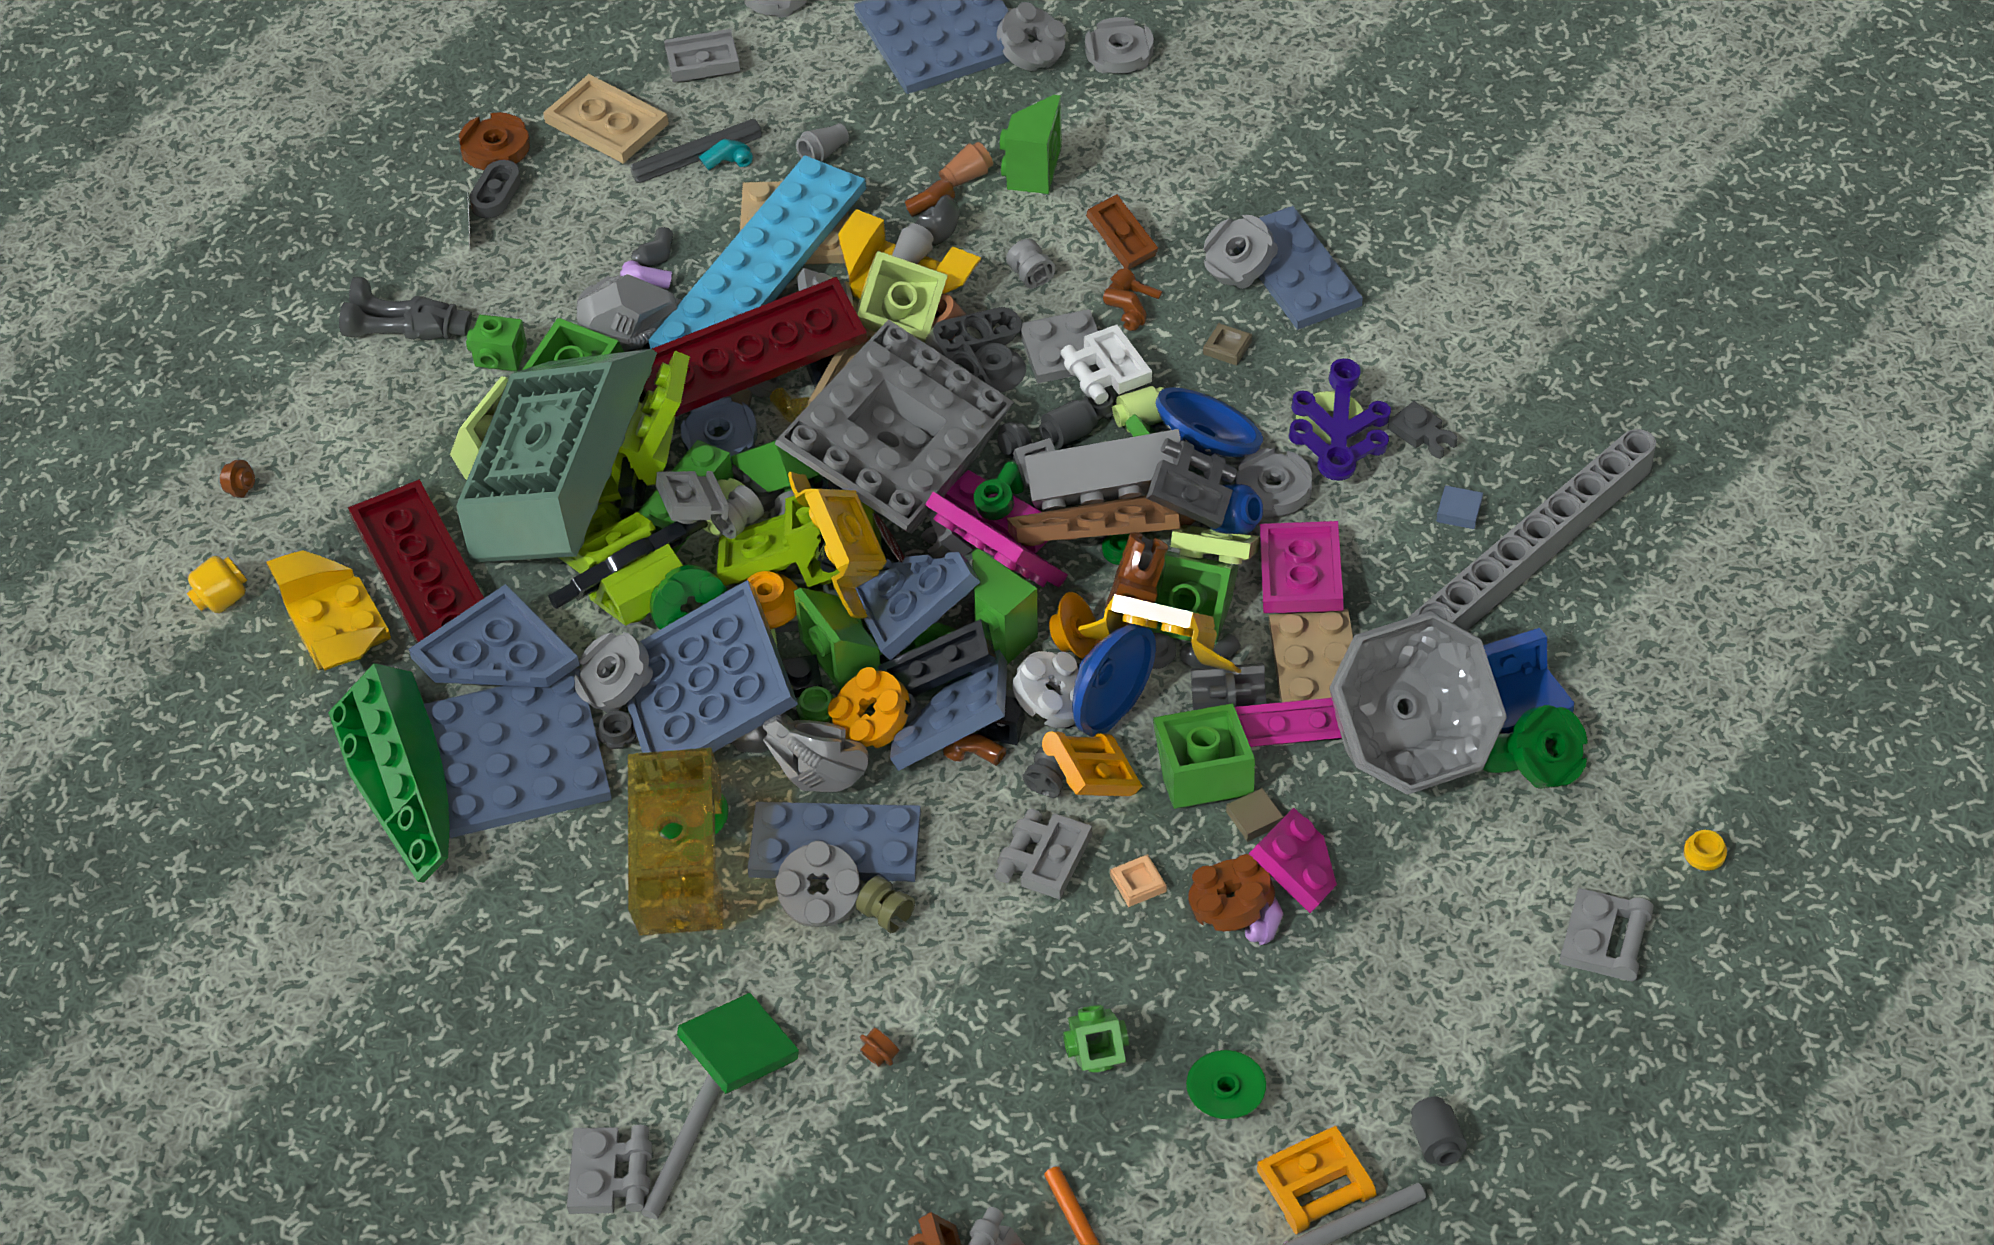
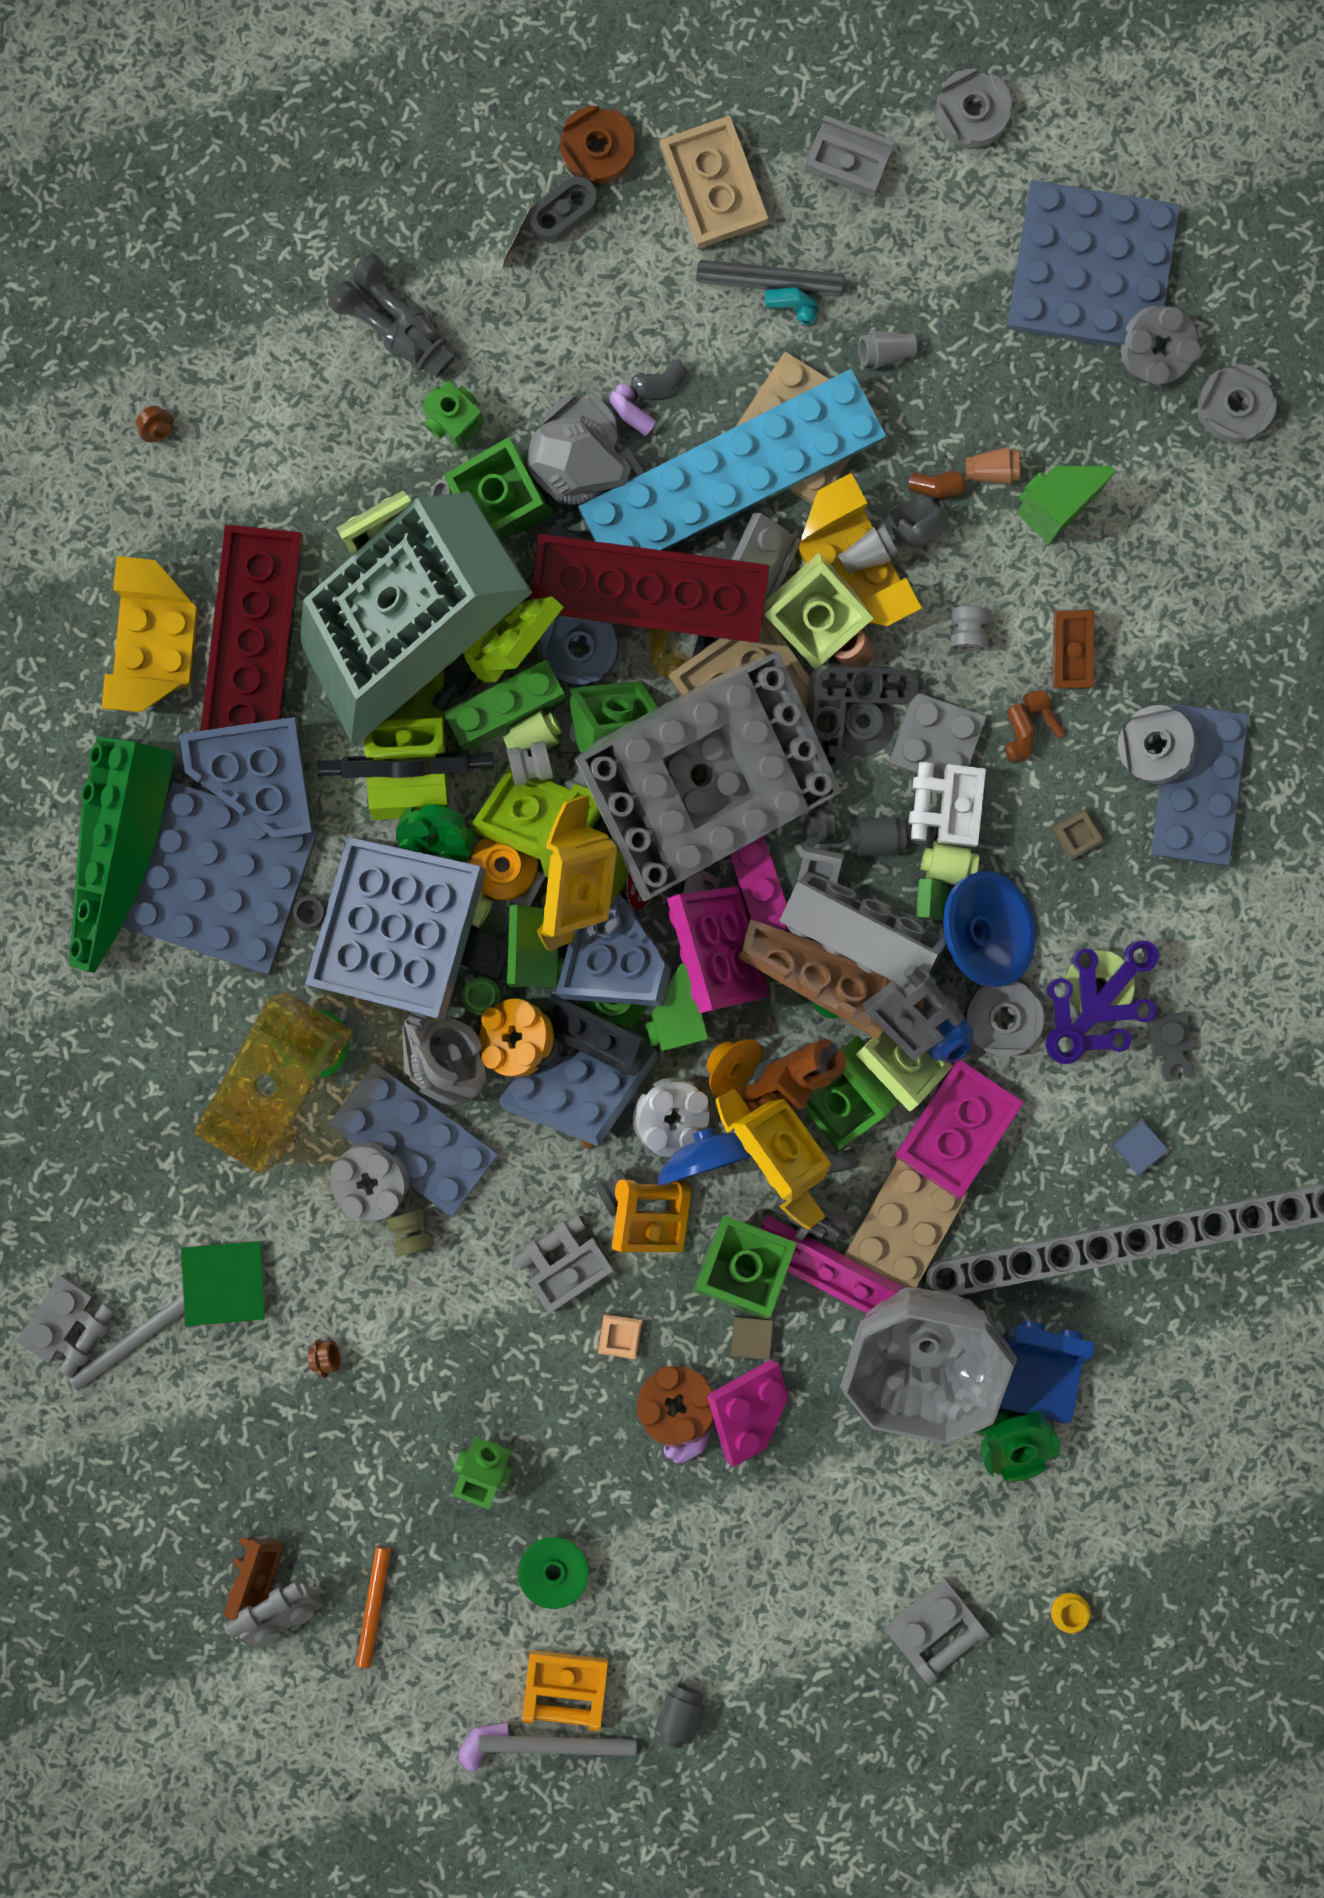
camera: 30 degrees right, 35 degrees up
yellow head [187,556,248,613] -> none
light grey plate [574,632,653,713] -> none
light grey plate [656,471,729,524] -> none
green plate [974,461,1024,520] -> none

